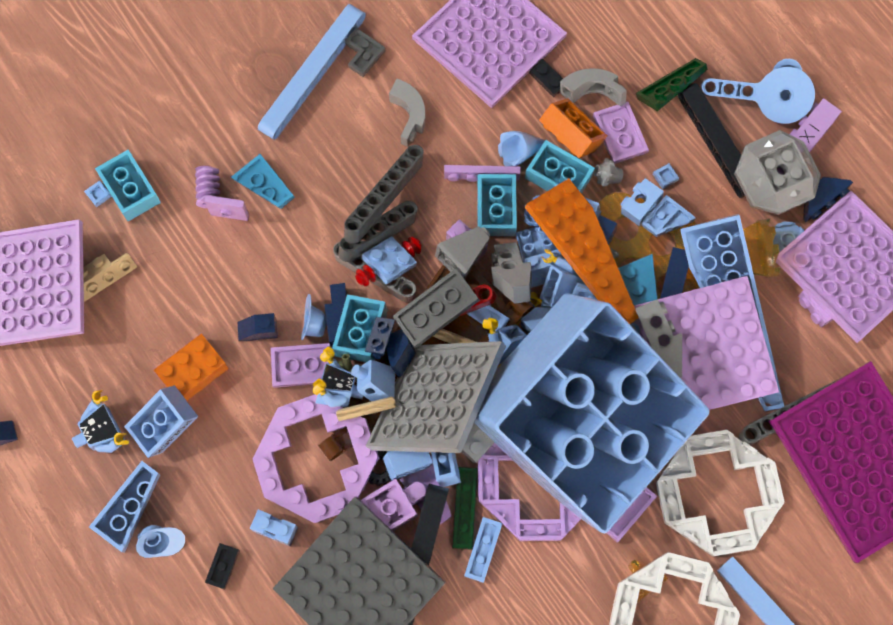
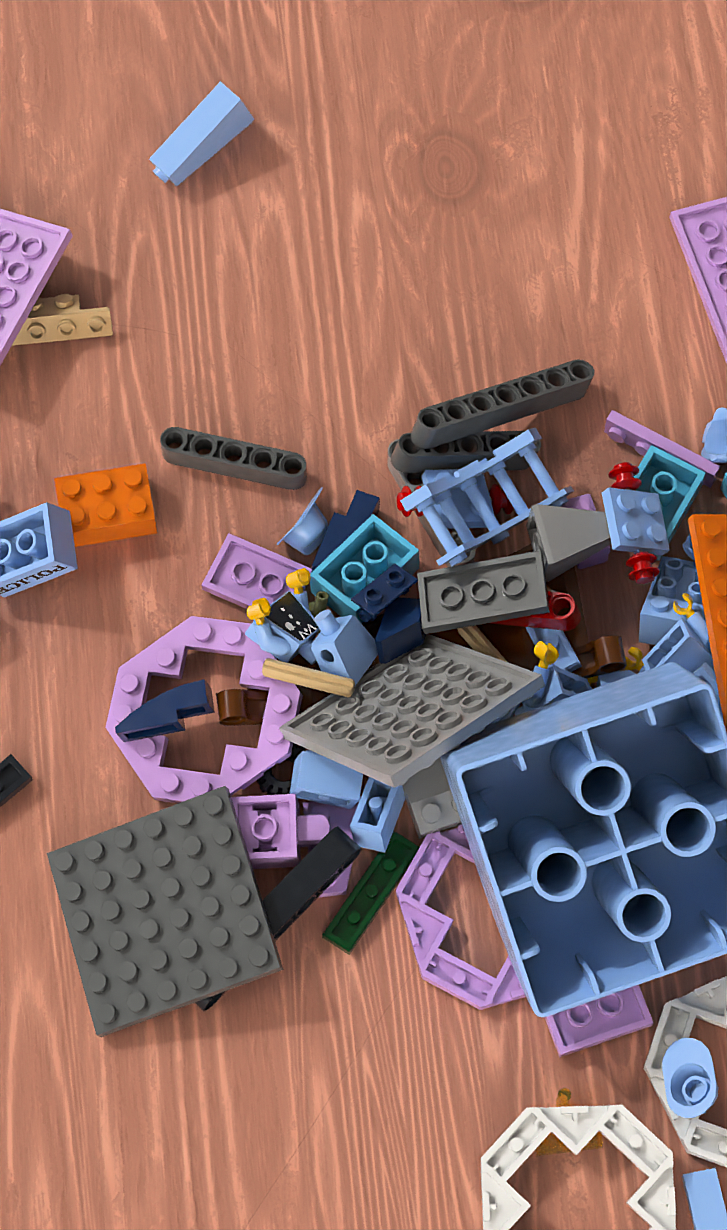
camera: 30 degrees right, 5 degrees down
light blue tile [84,180,112,208] -> none
medium azure brick [95,150,161,222] -> none
lavender piece [195,166,220,208] -> none
lavender plate [204,195,249,221] -> none
dark azure wing [231,154,295,209] -> none
dark blue slope [237,313,278,342] -> none
light blue brick [250,509,298,546] -> none
light blue beam [258,4,366,140] -> none
dark grey plate [345,28,385,77] -> none
light grey arch [389,79,425,147] -> none
light blue plate [464,517,502,583] -> none
light grey brick [491,242,532,303] -> none
none -> dark blue slope [115,679,215,742]
none -> light blue slope [149,82,255,186]
none -> dark grey beam [160,427,307,490]
none -> light blue fence [400,428,574,567]
none -> light blue plate [602,462,670,584]
none -> light blue piece [662,1038,719,1118]

